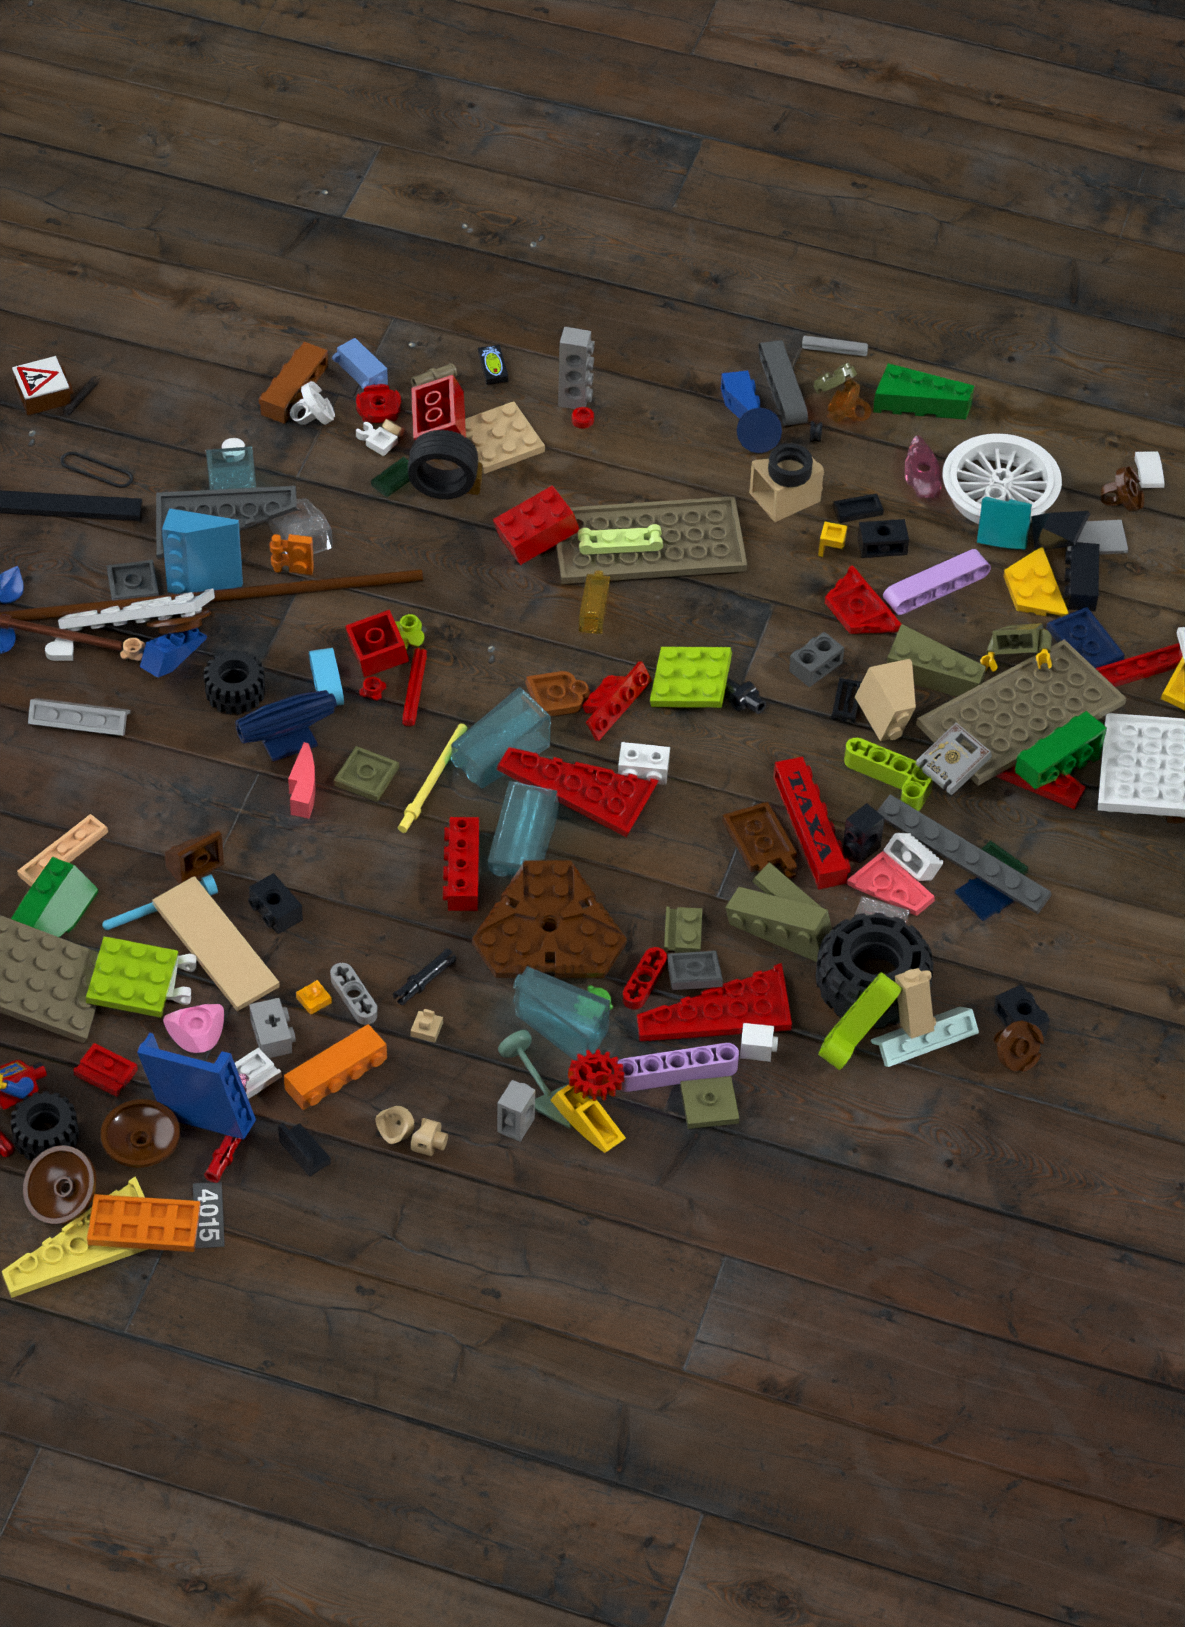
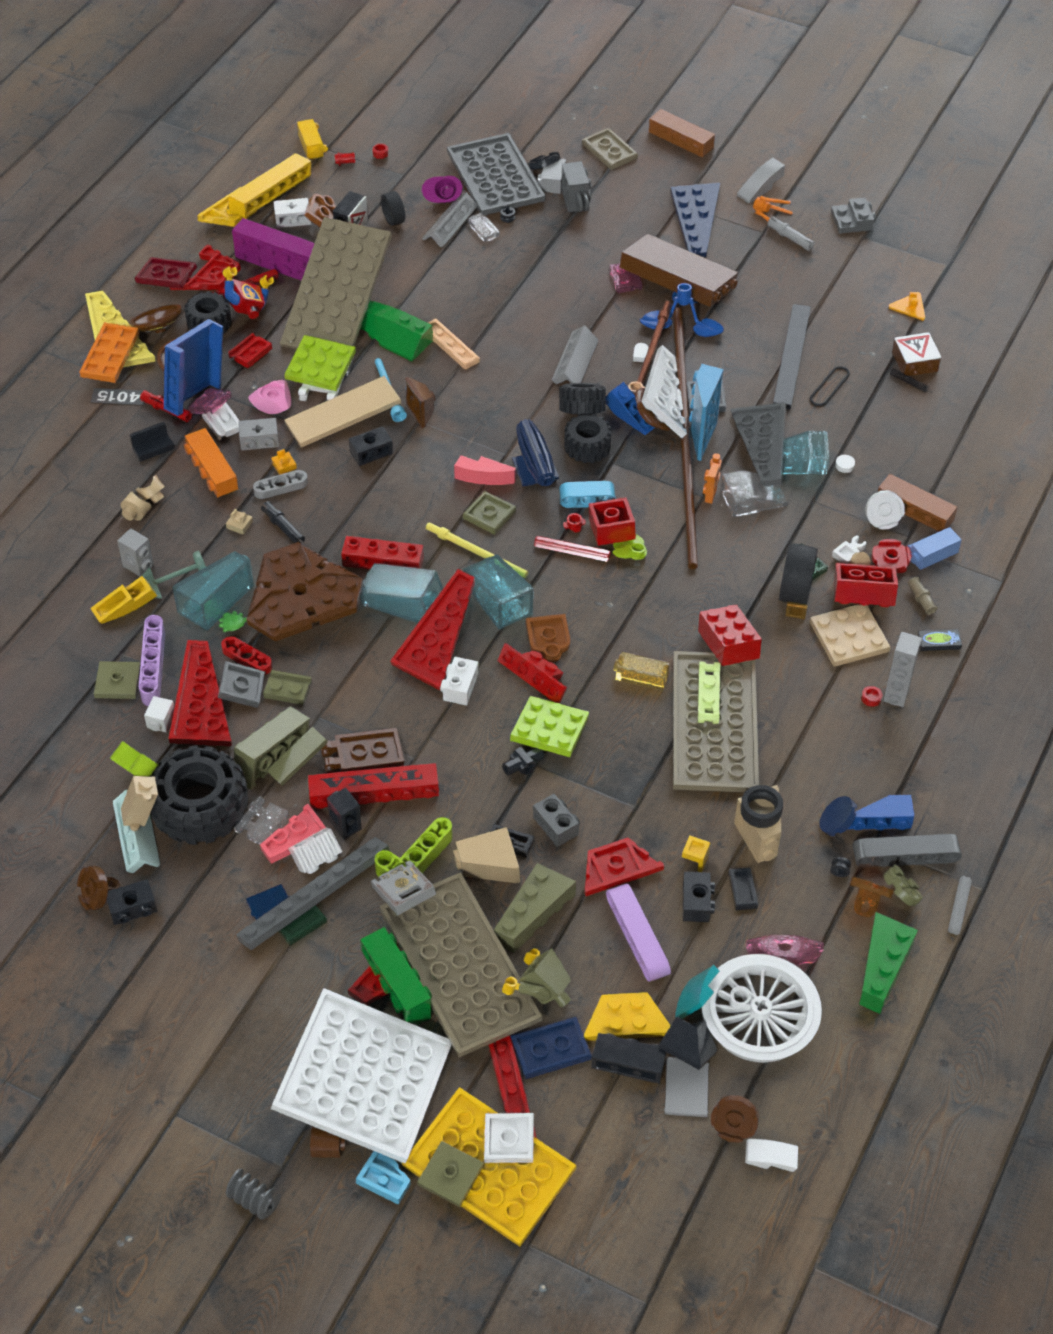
camera: 100 degrees right, 0 degrees up
red gear [568,1049,624,1101] -> none
none -> black tyre [559,383,606,415]

